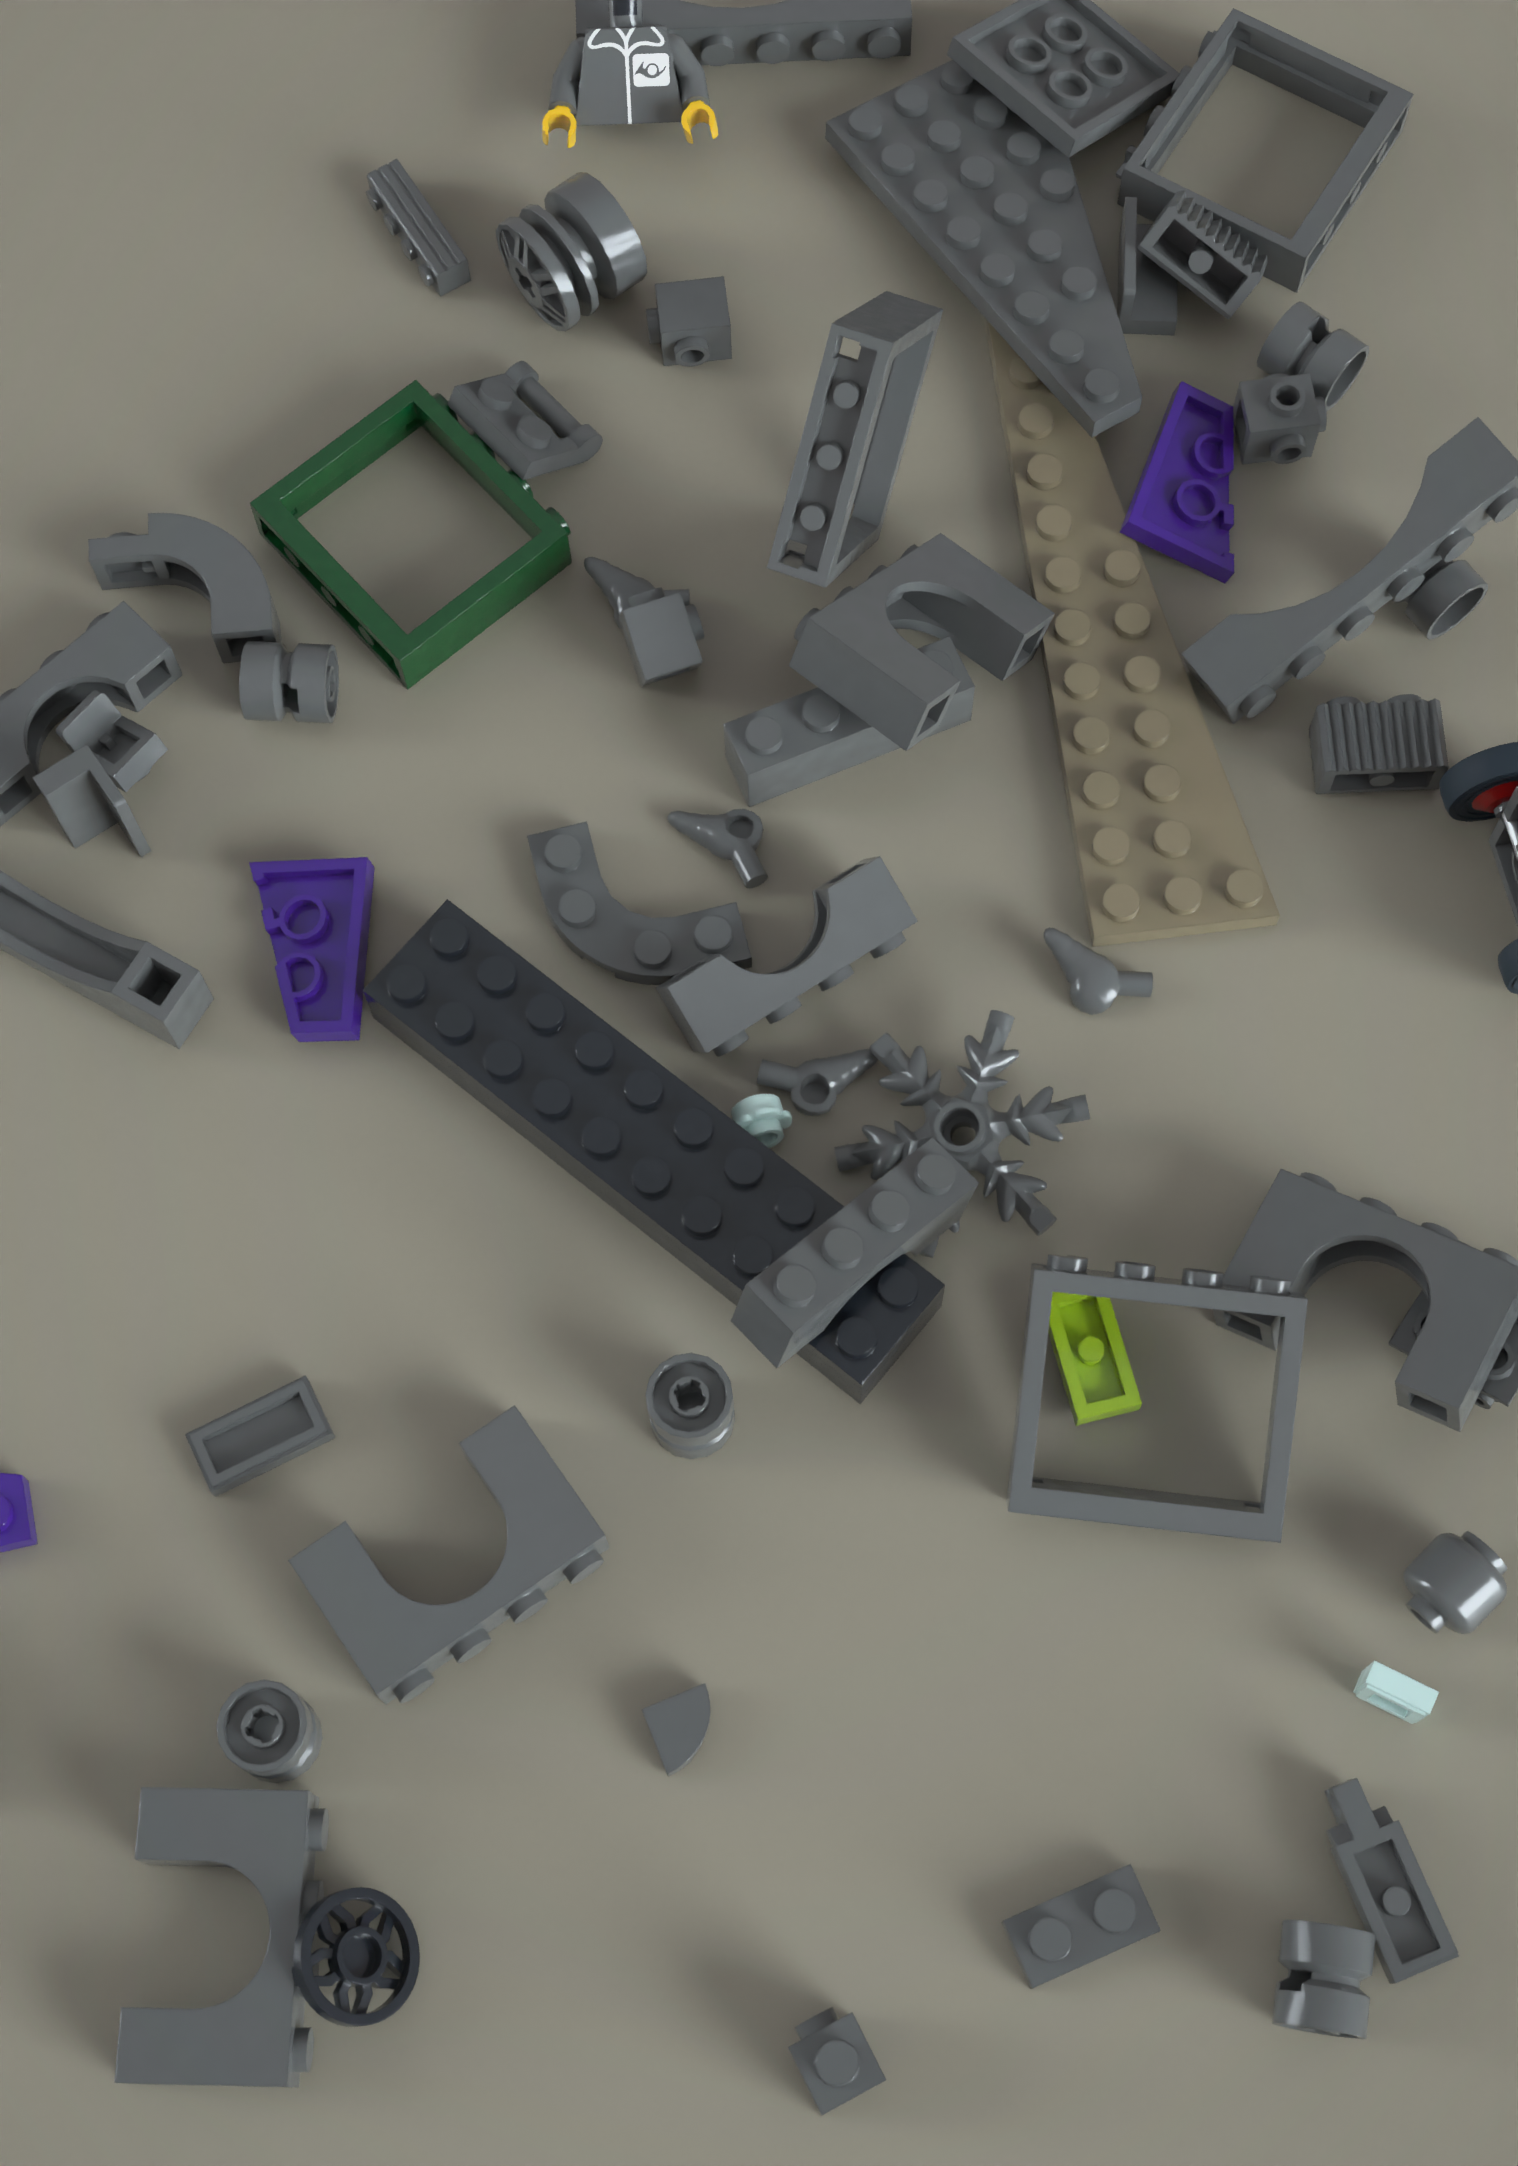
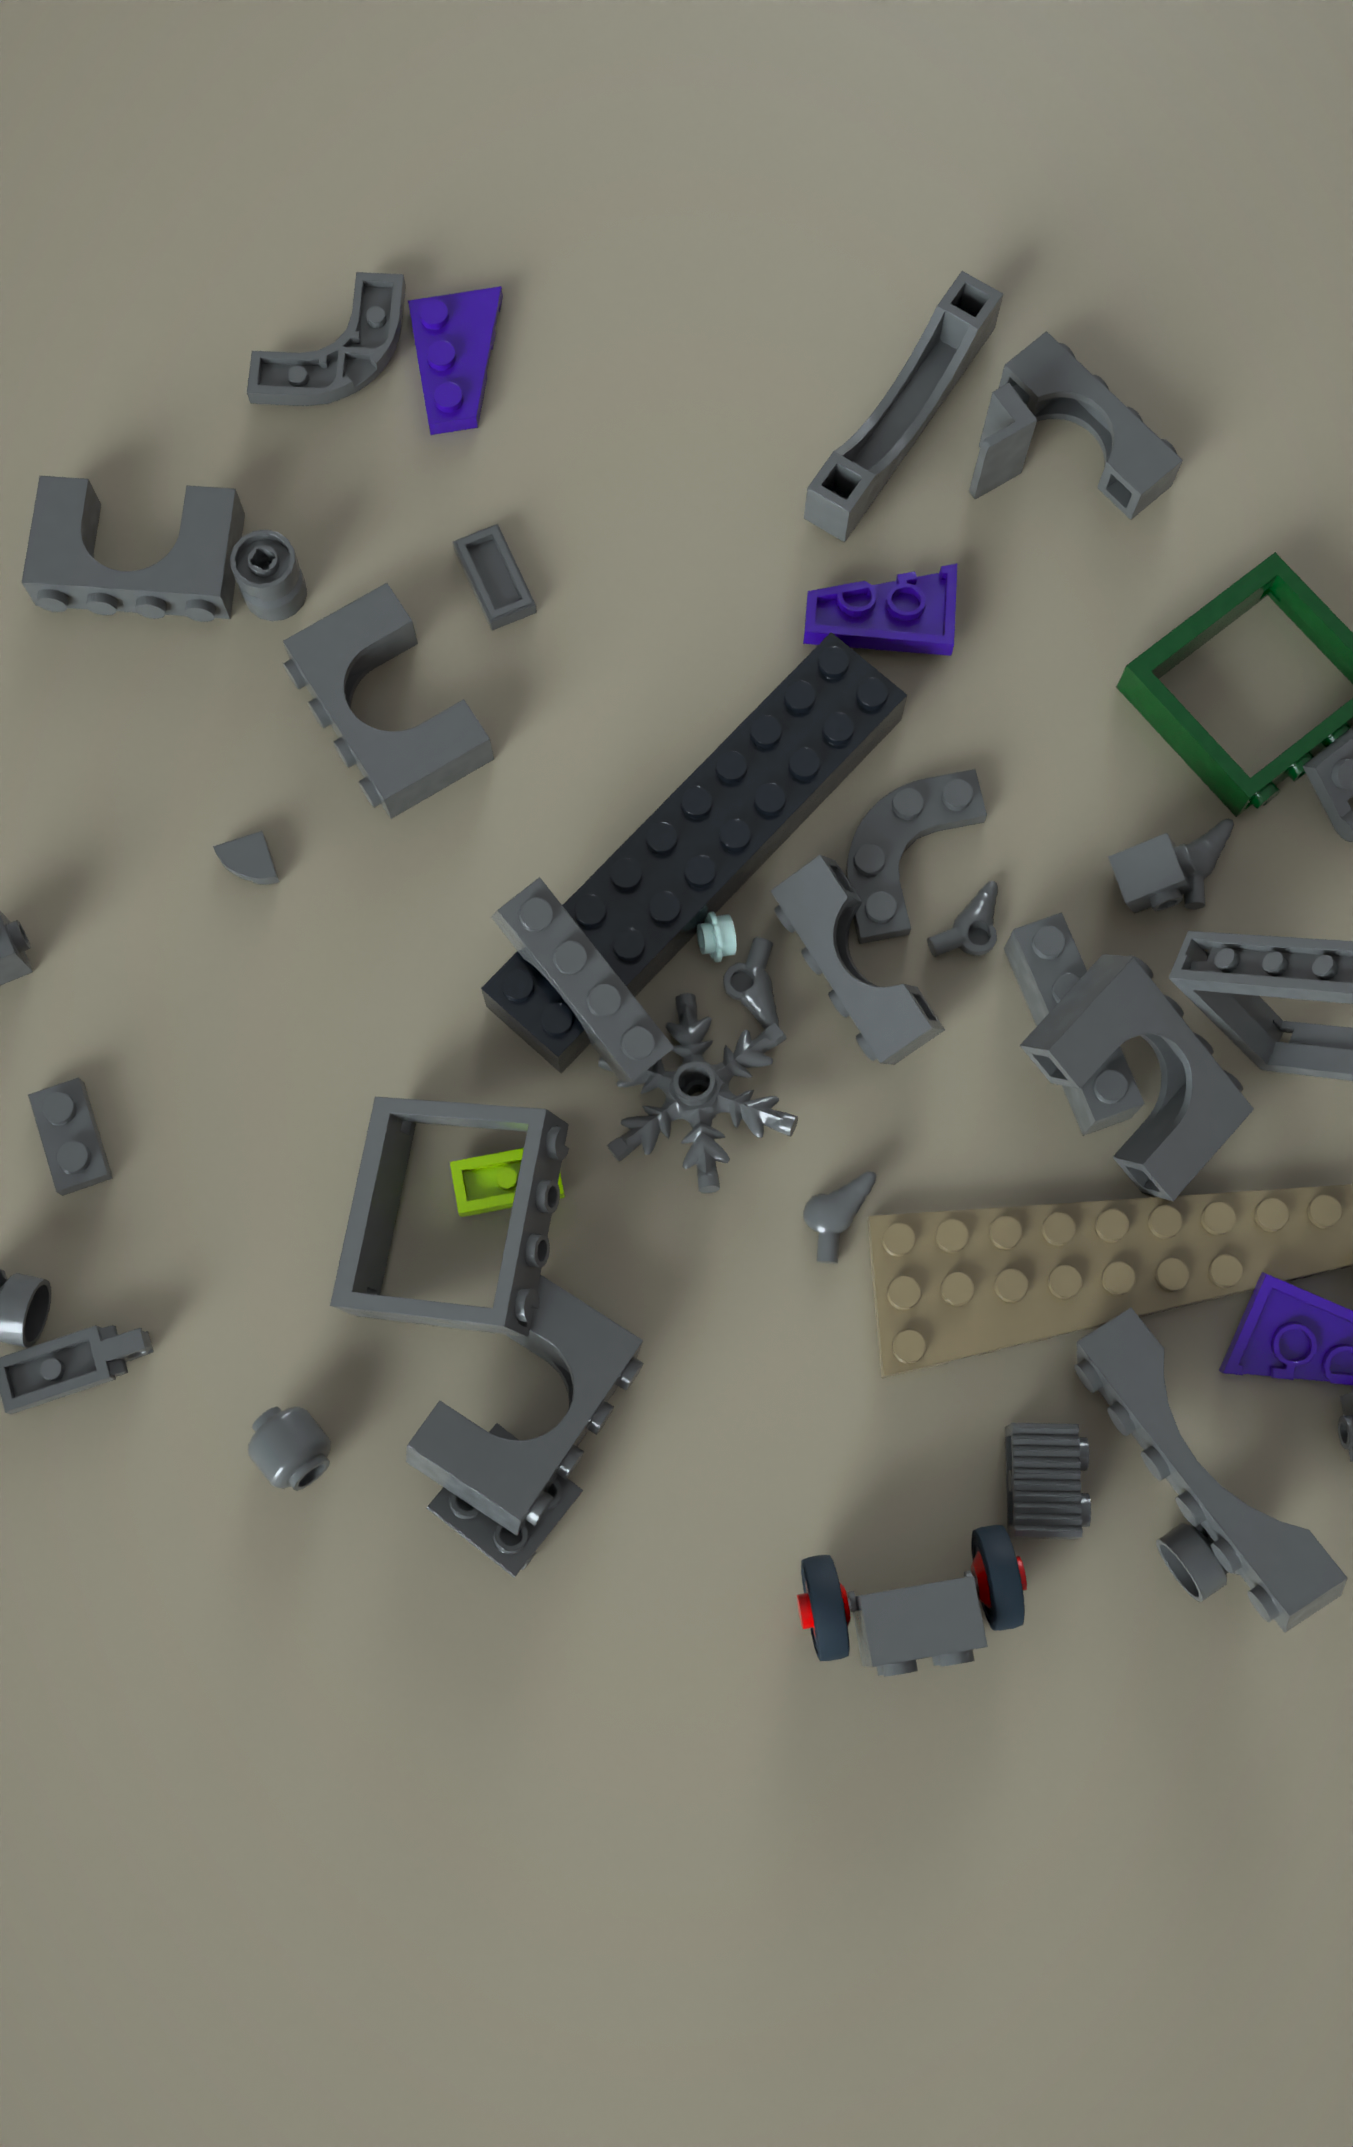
camera: 90 degrees right, 5 degrees up
dark grey bracket [56,690,168,792] -> none
dark grey arch [88,513,282,663] -> none
dark grey wheel [239,641,339,723] -> none
black wheel [291,1887,420,2027] -> none
dark grey wheel [645,1353,735,1459] -> none
light aqua tile [1353,1660,1439,1724] -> none

